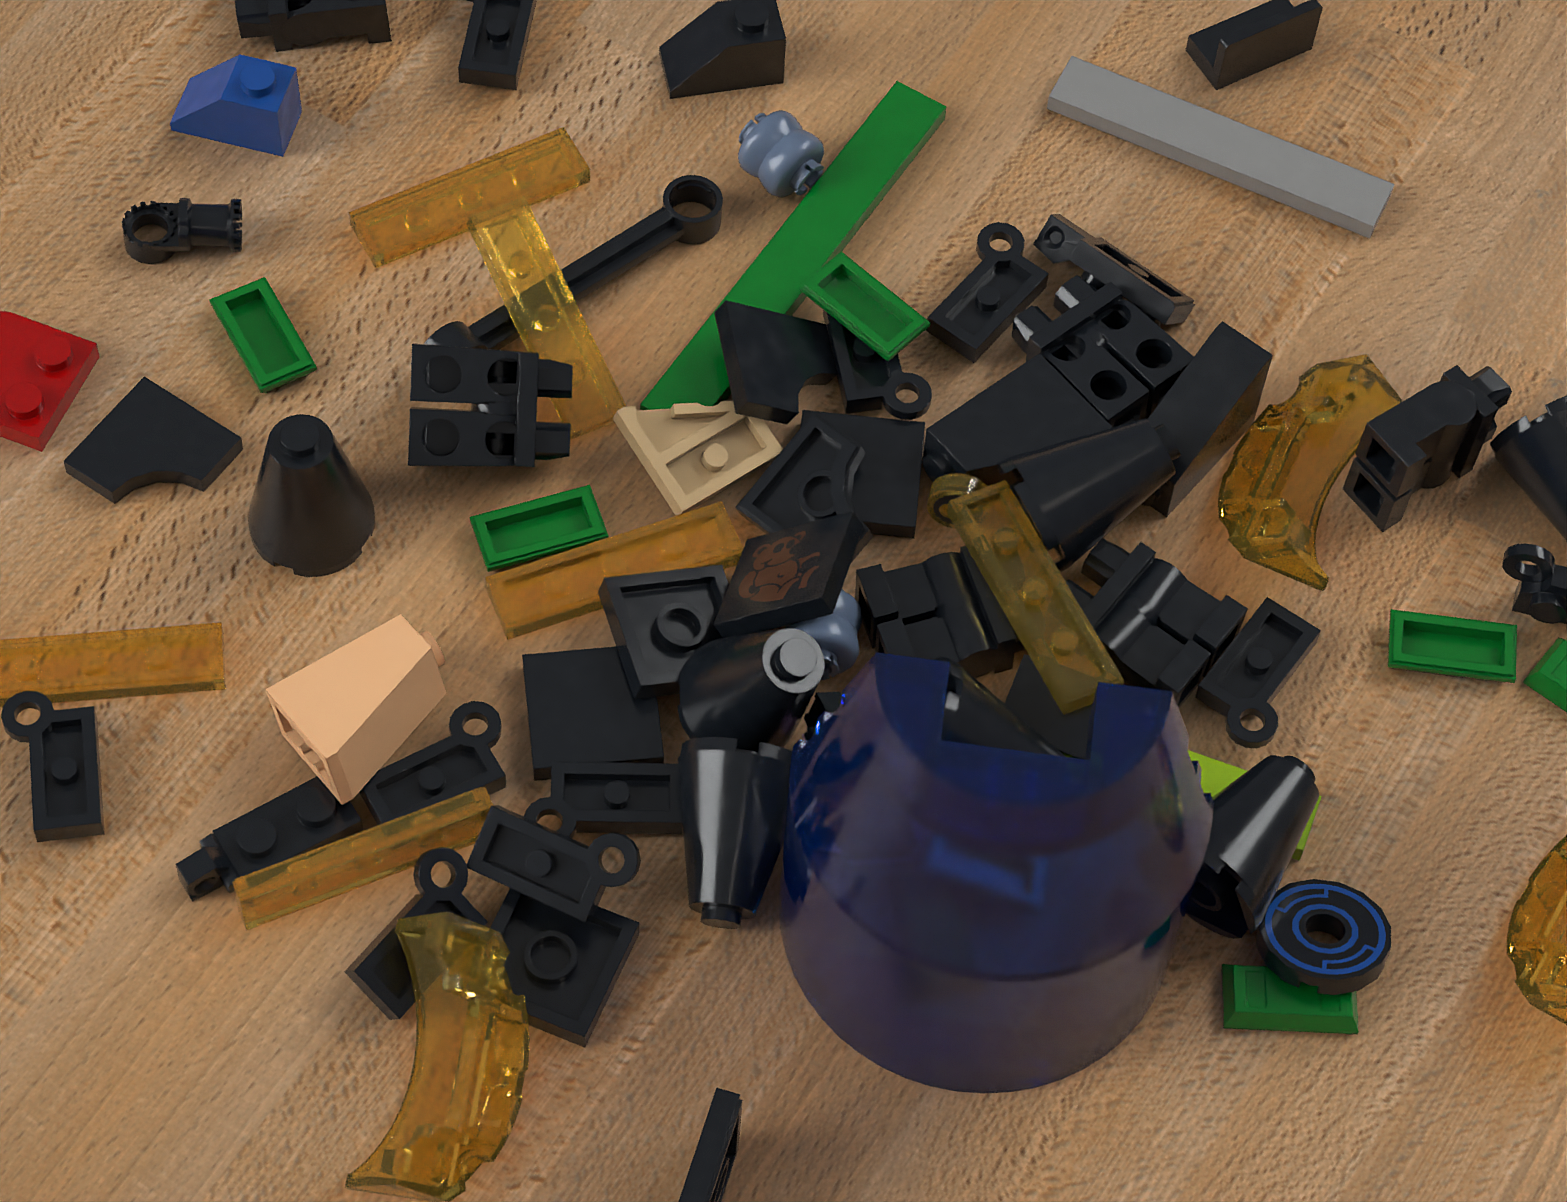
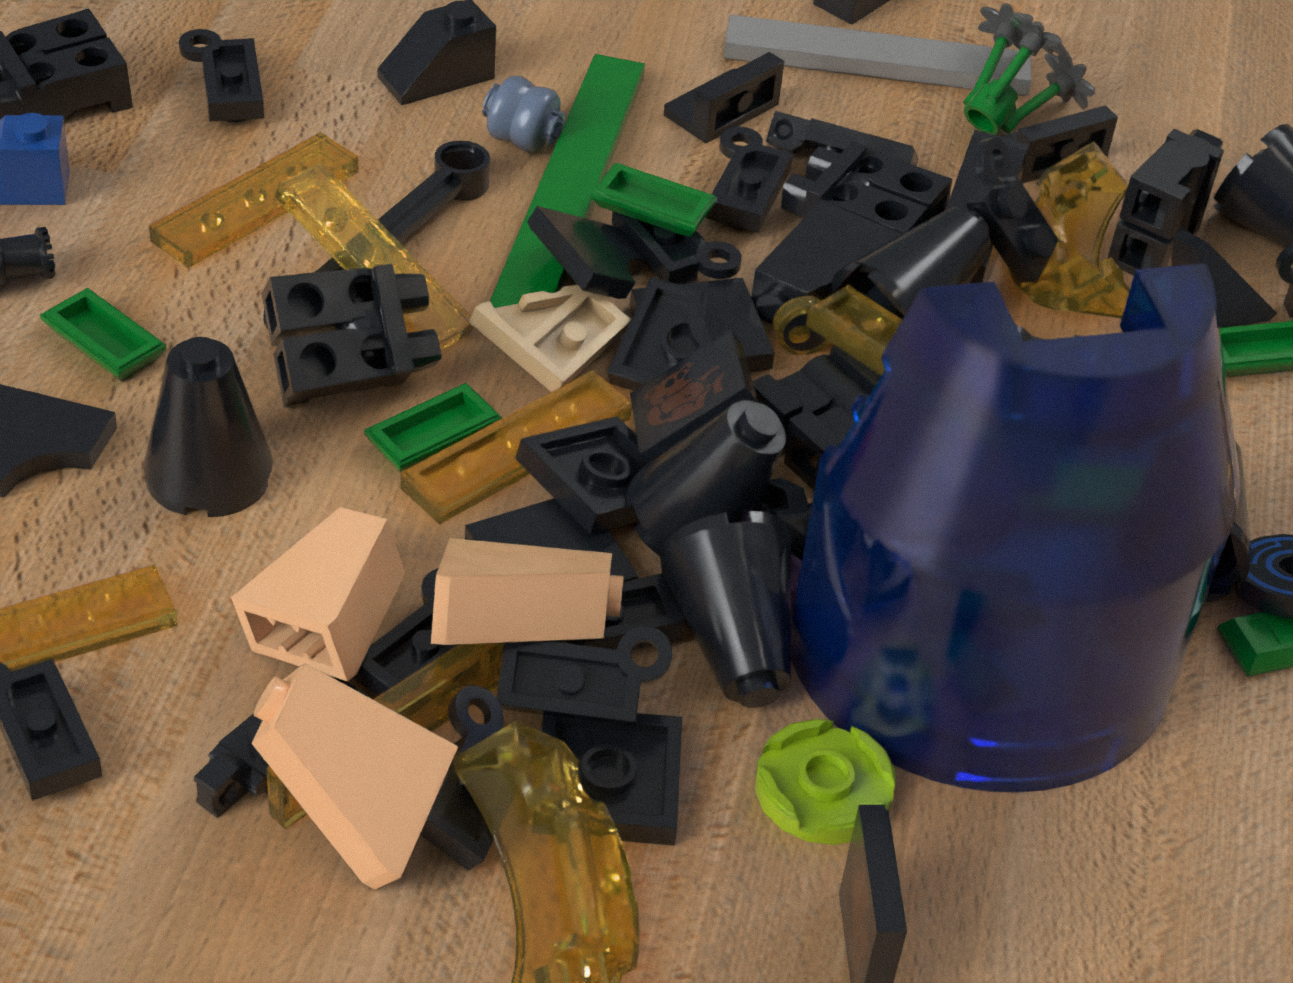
camera: 20 degrees left, 15 degrees down
none -> light nougat slope [252,663,458,890]
none -> light nougat slope [431,538,624,645]
none -> black panel [664,52,785,144]
none -> lime tile [755,719,896,845]
none -> plant [963,3,1095,135]
none -> black hinge [965,137,1059,283]
none -> black panel [999,105,1118,184]
none -> black slope [1169,228,1277,330]

